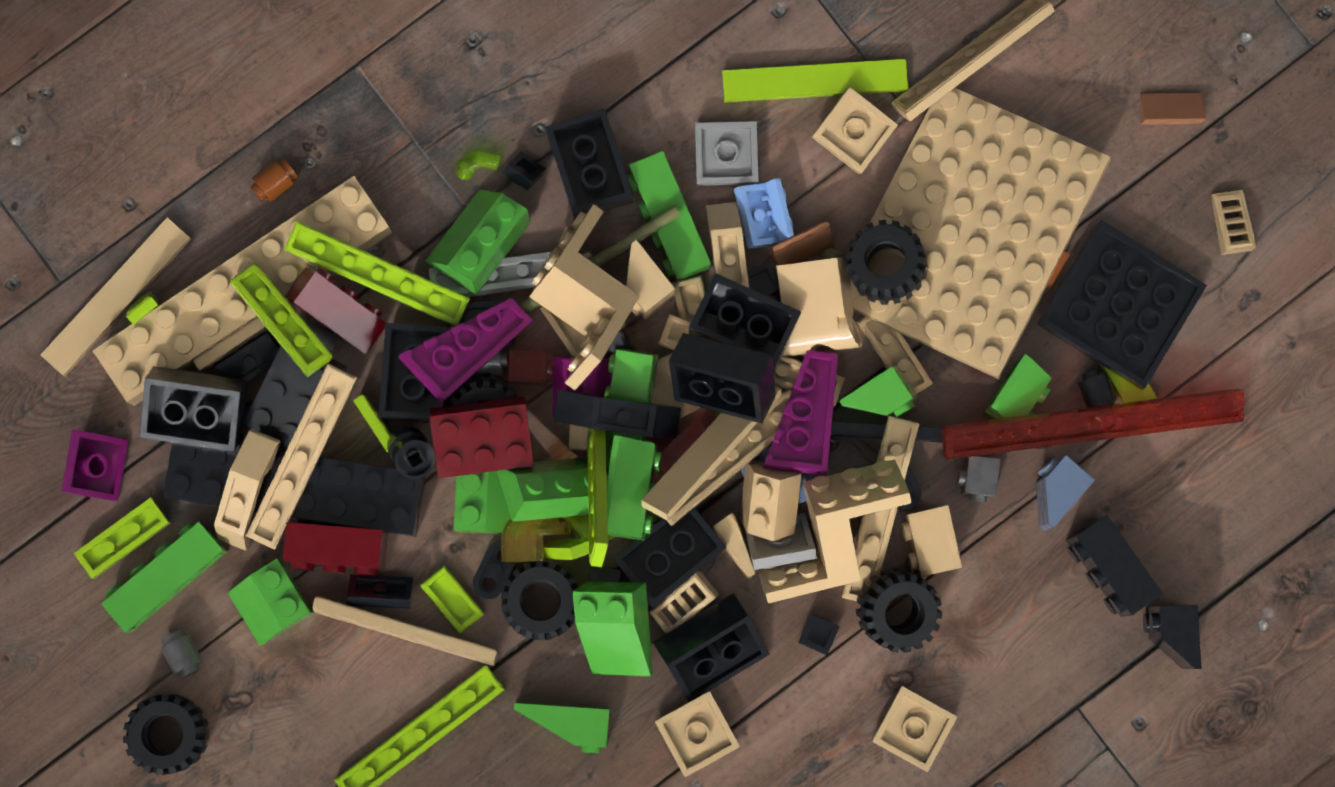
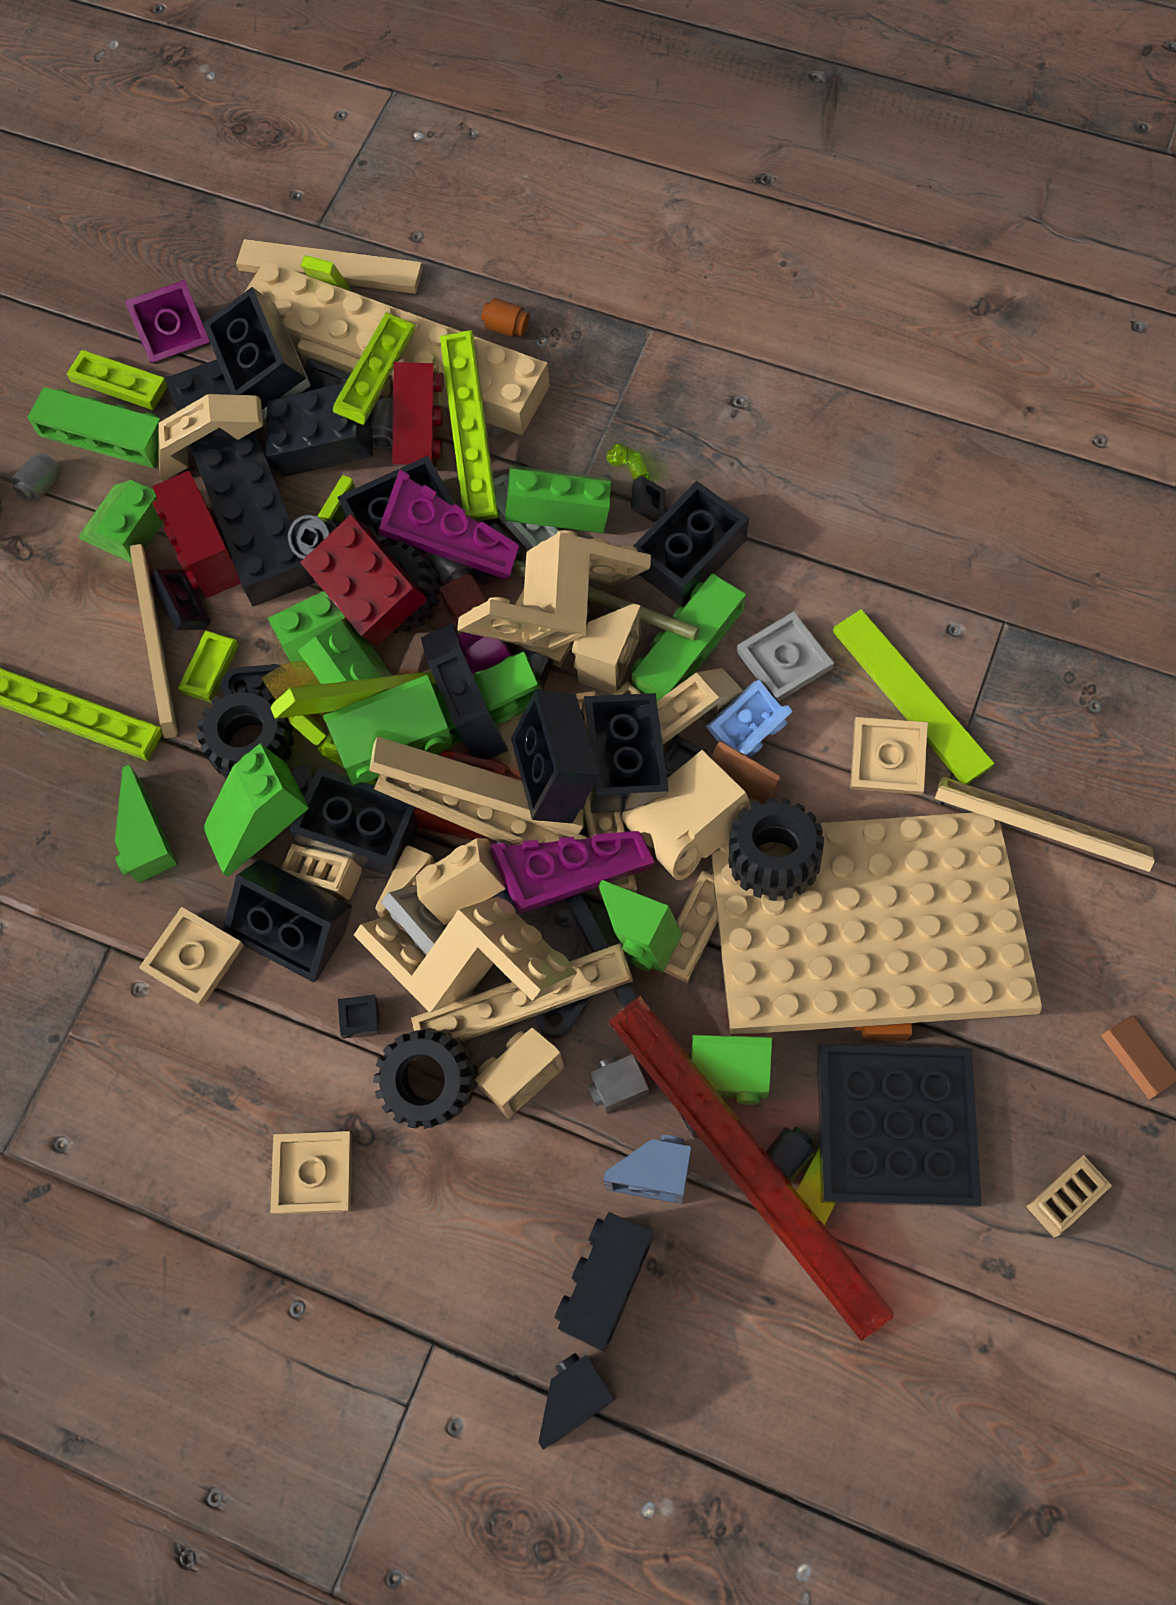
camera: 70 degrees right, 15 degrees down
tan tile [246,364,358,550] -> none

